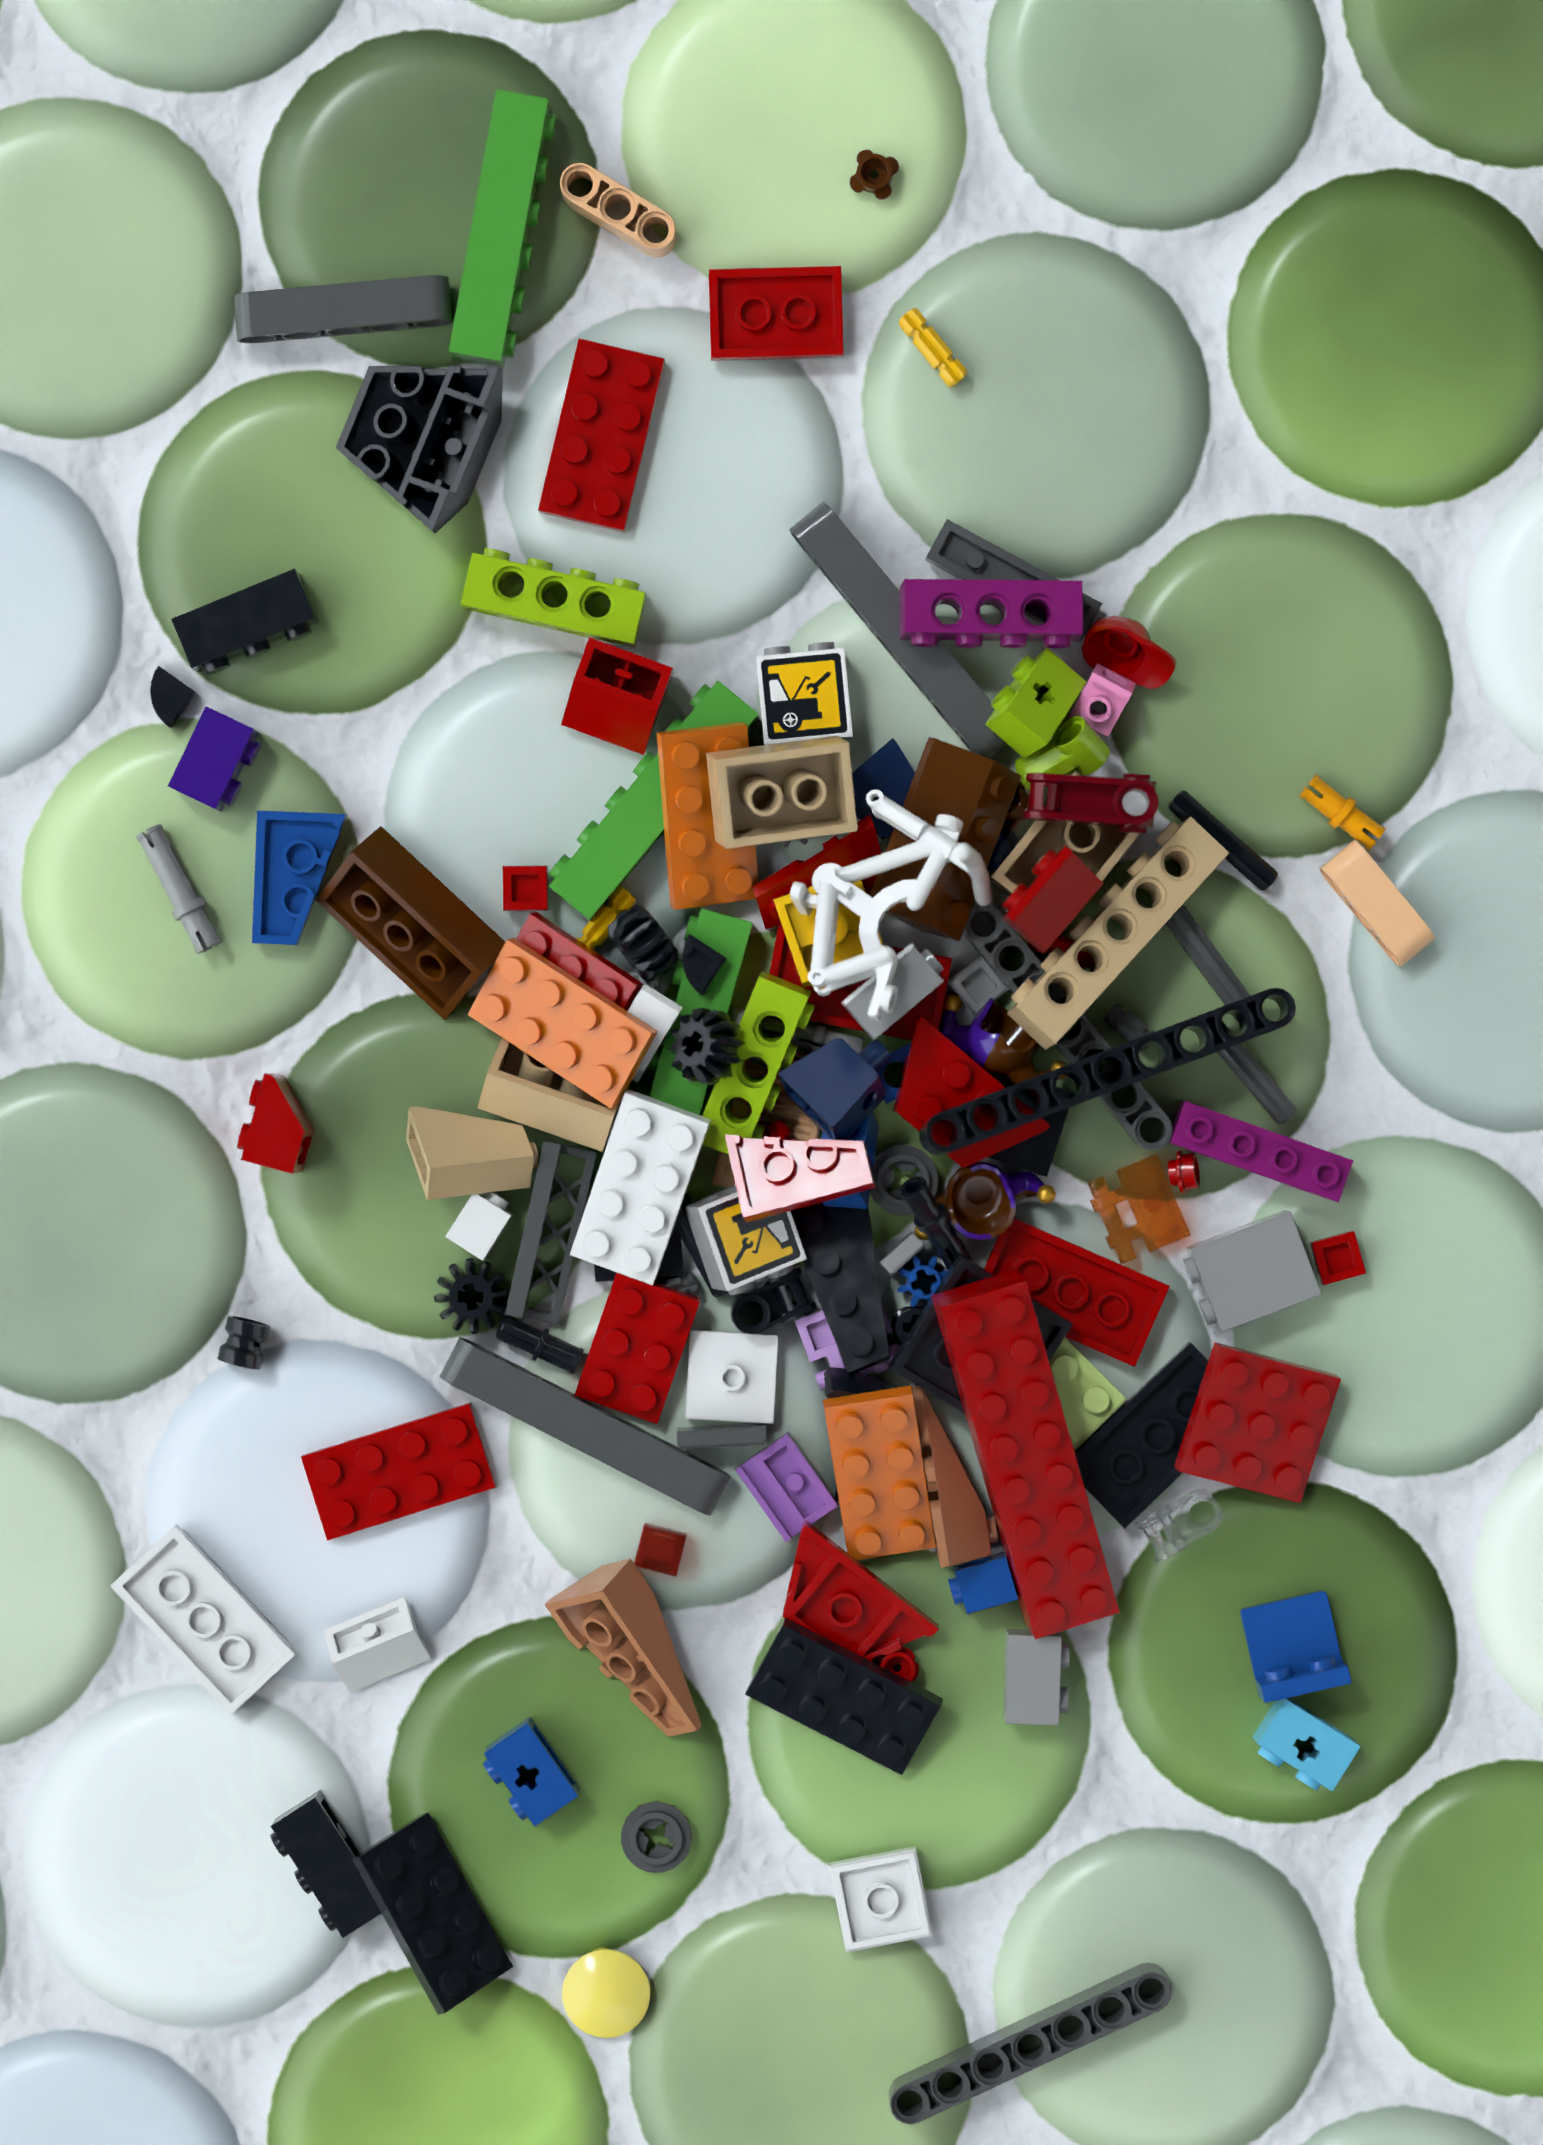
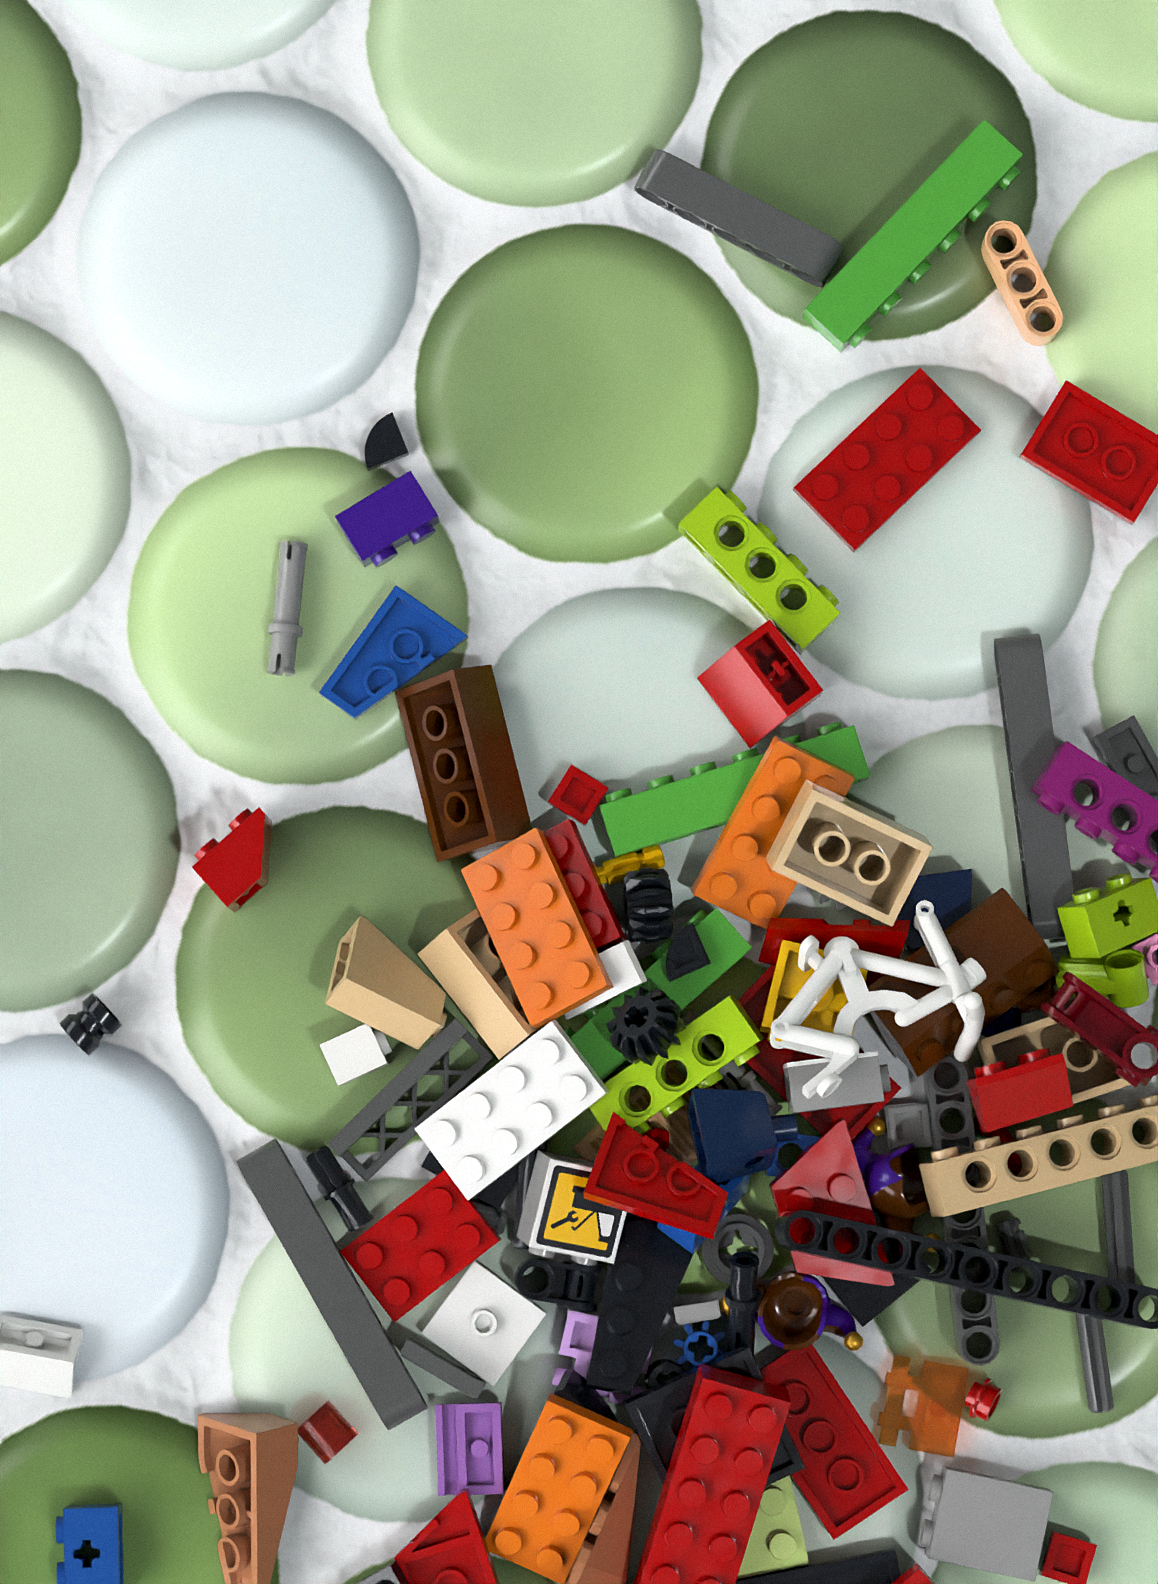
camera: 35 degrees right, 5 degrees down
black brick [171,568,320,675] -> none
red plate [301,1402,497,1541] -> none
black wedge [336,366,503,533] -> none
black gear [434,1258,510,1334] -> none
piece [756,642,853,745] -> none
magenta brick [1168,1101,1354,1202] -> none

